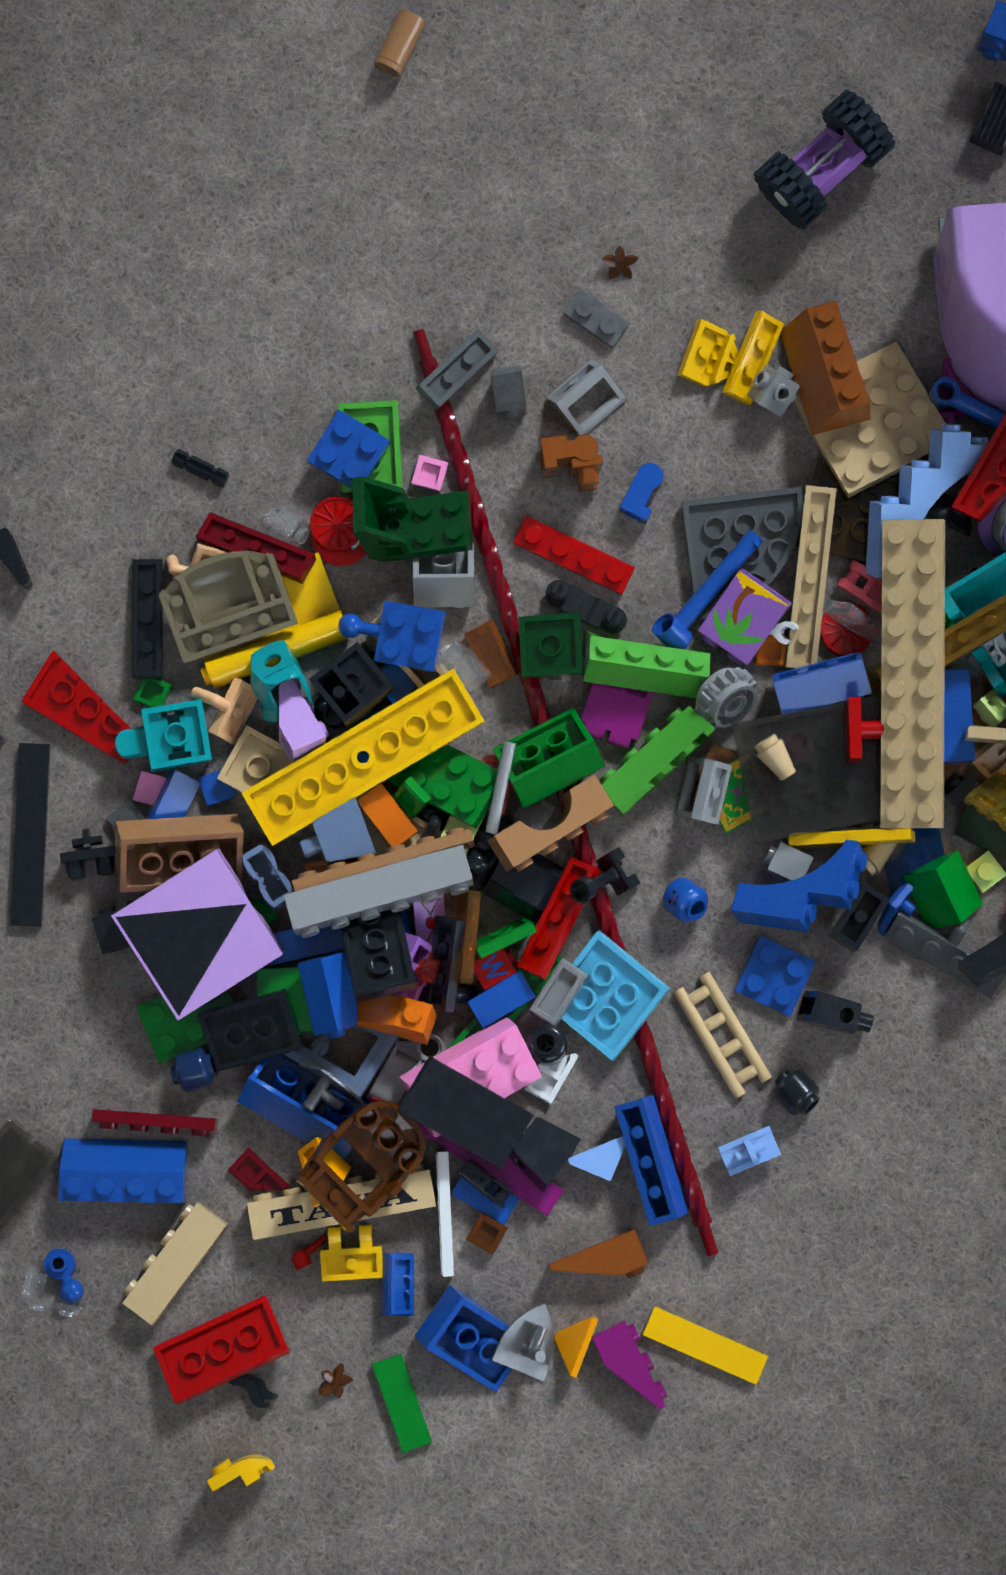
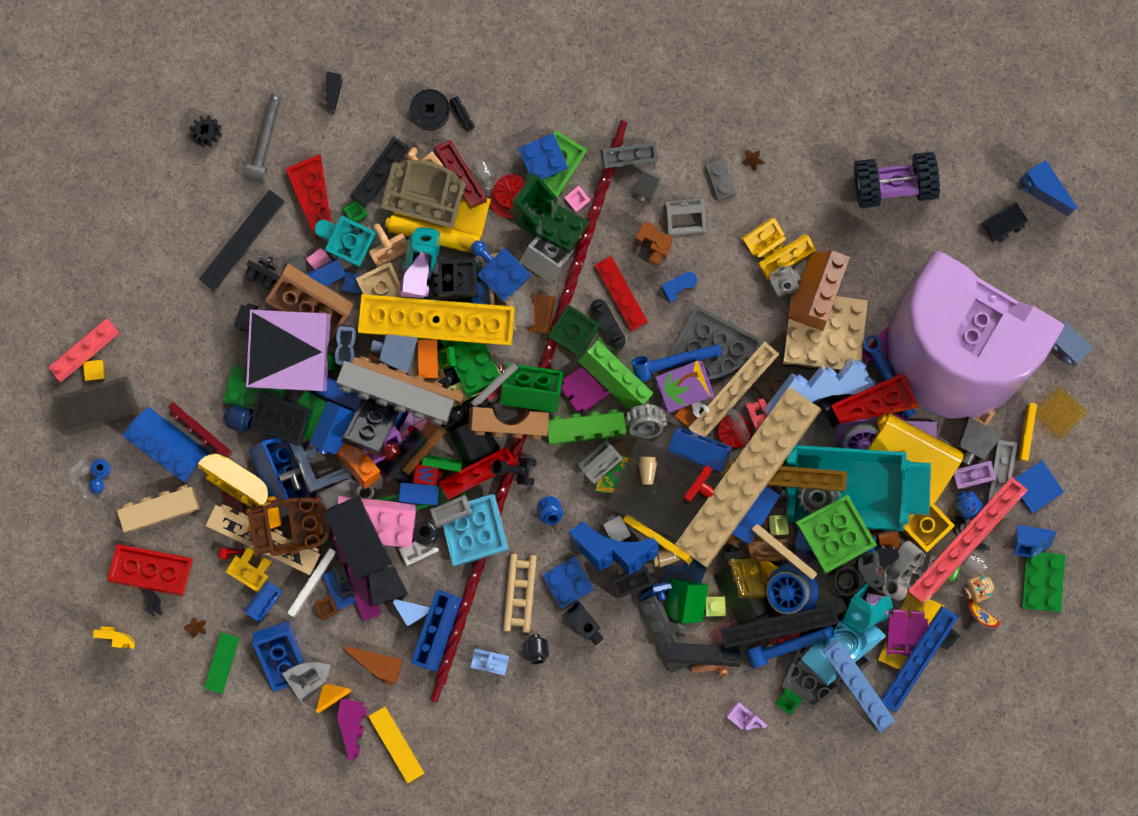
camera: 35 degrees right, 0 degrees up
none -> yellow brick [198,454,268,507]
none -> black wheel [410,89,450,131]

